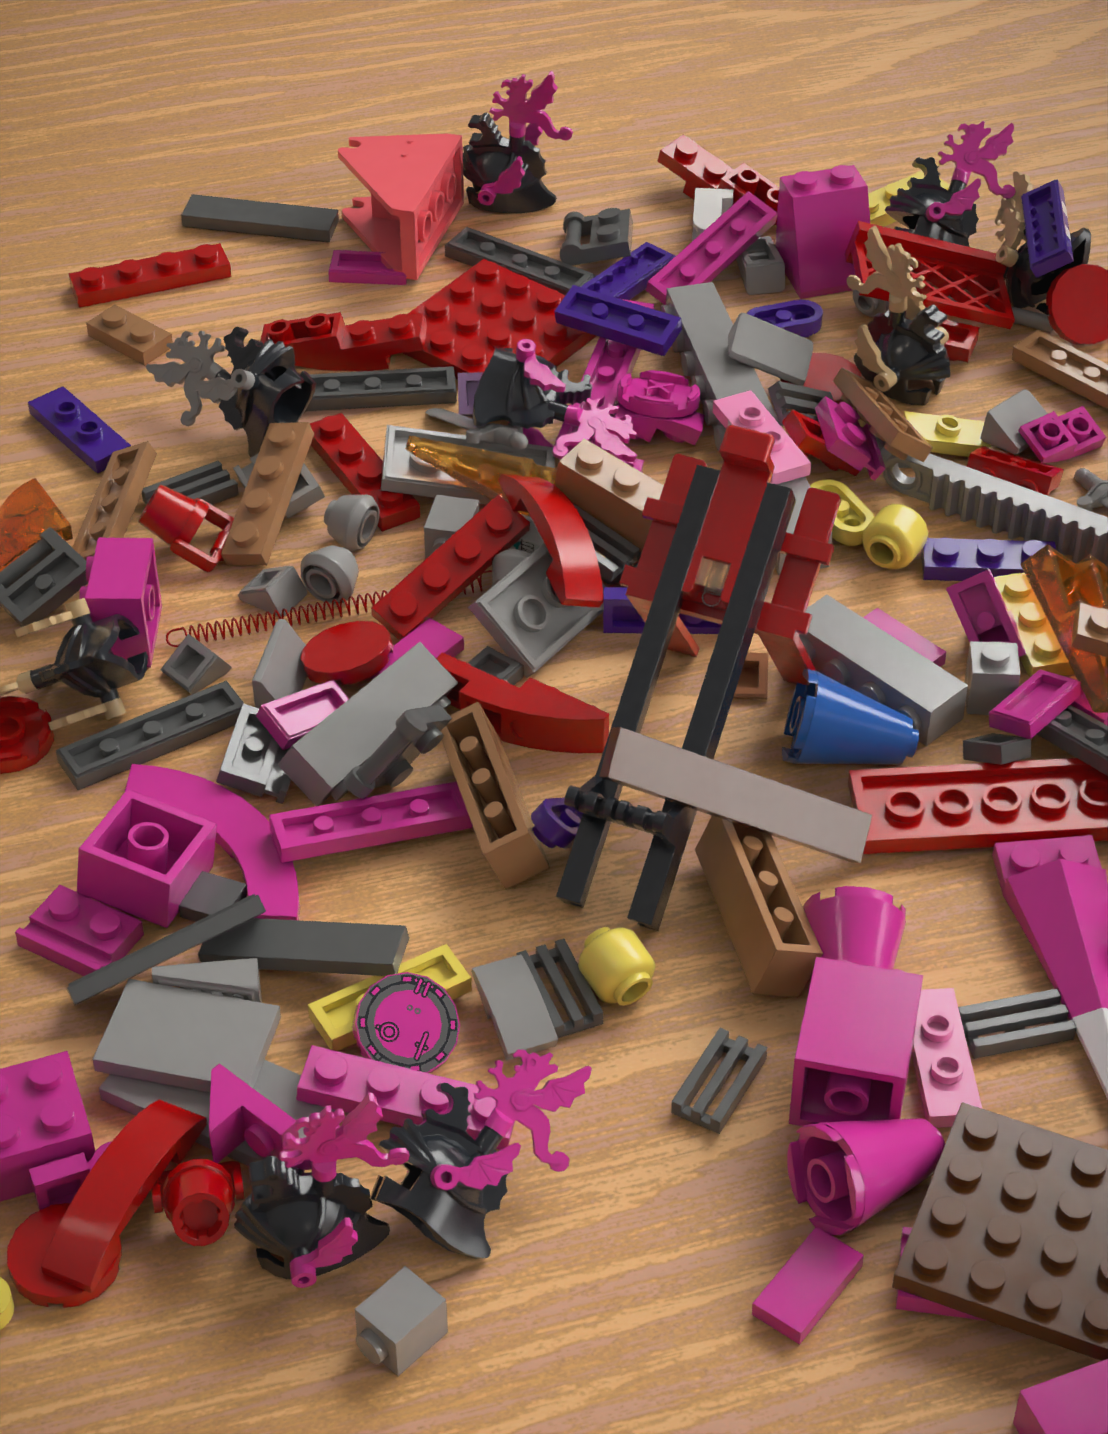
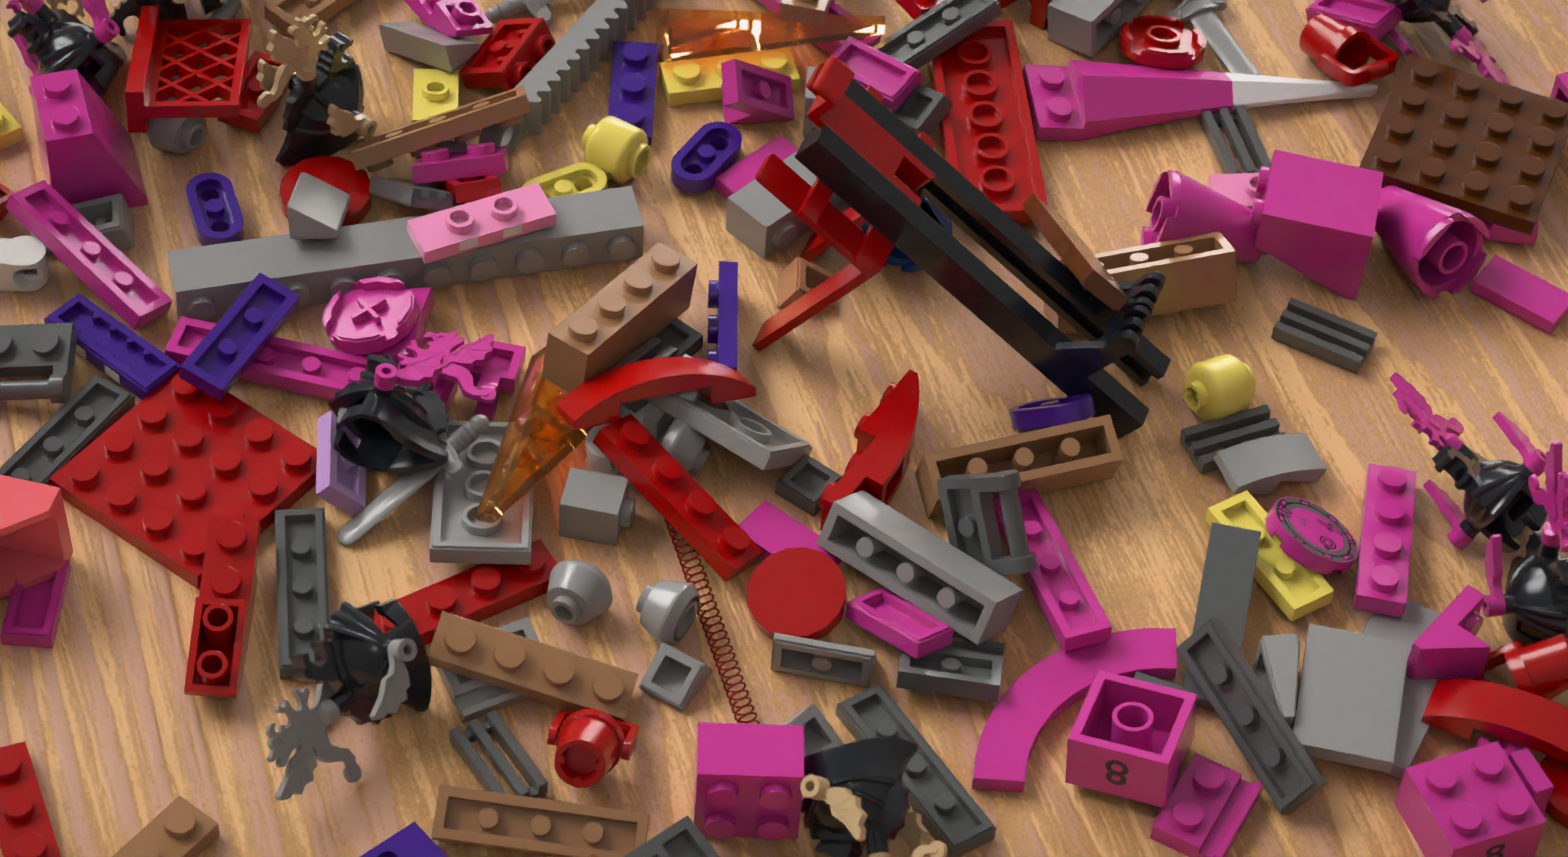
camera: 95 degrees left, 5 degrees up
none -> dark purple plate [671,122,742,193]

